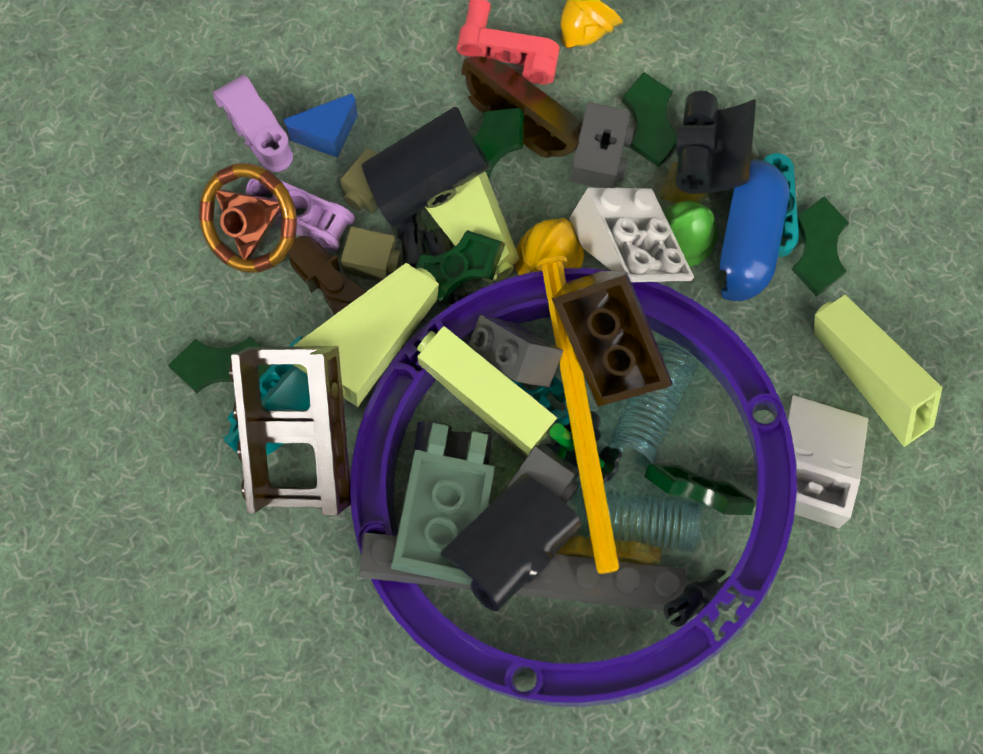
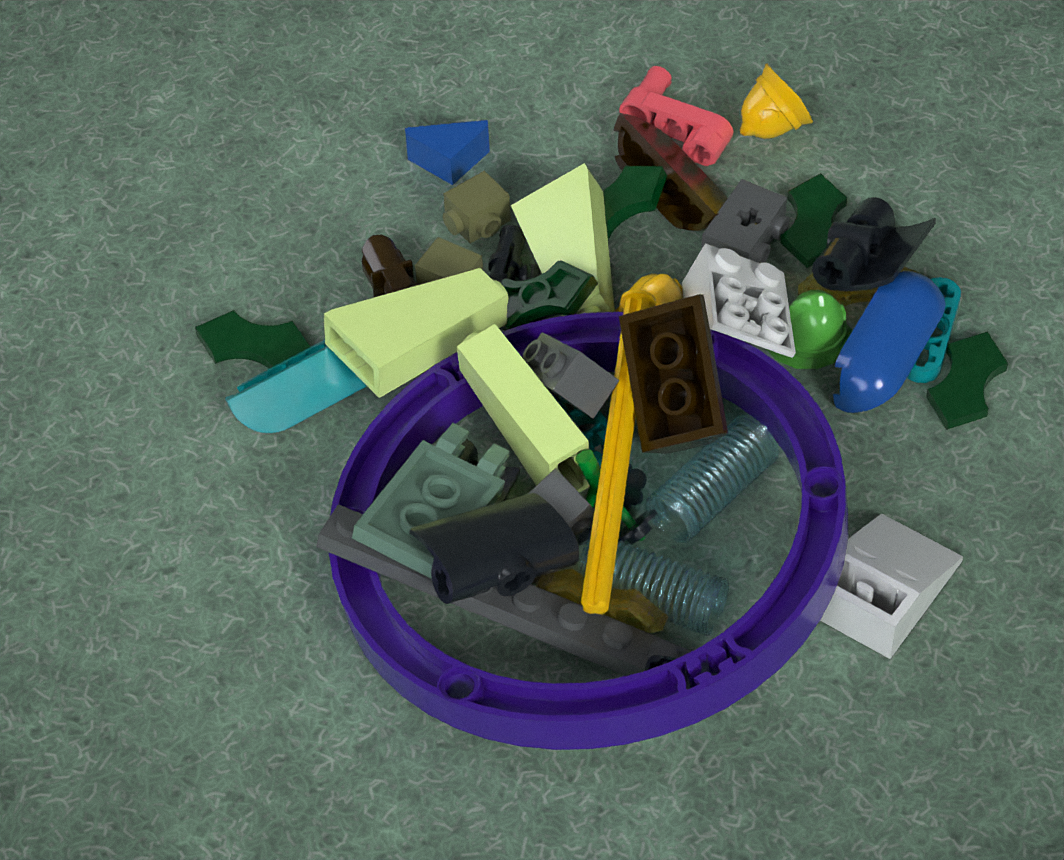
camera: 20 degrees right, 20 degrees down
copper piece [199,163,297,273] -> none
lavender piece [212,74,293,172] -> none
window [229,346,351,515] -> none
lavender piece [246,179,355,252] -> none
black panel [362,106,491,226] -> none
dark green tile [644,463,756,515] -> none
yellowish green slope [814,295,943,447] -> none

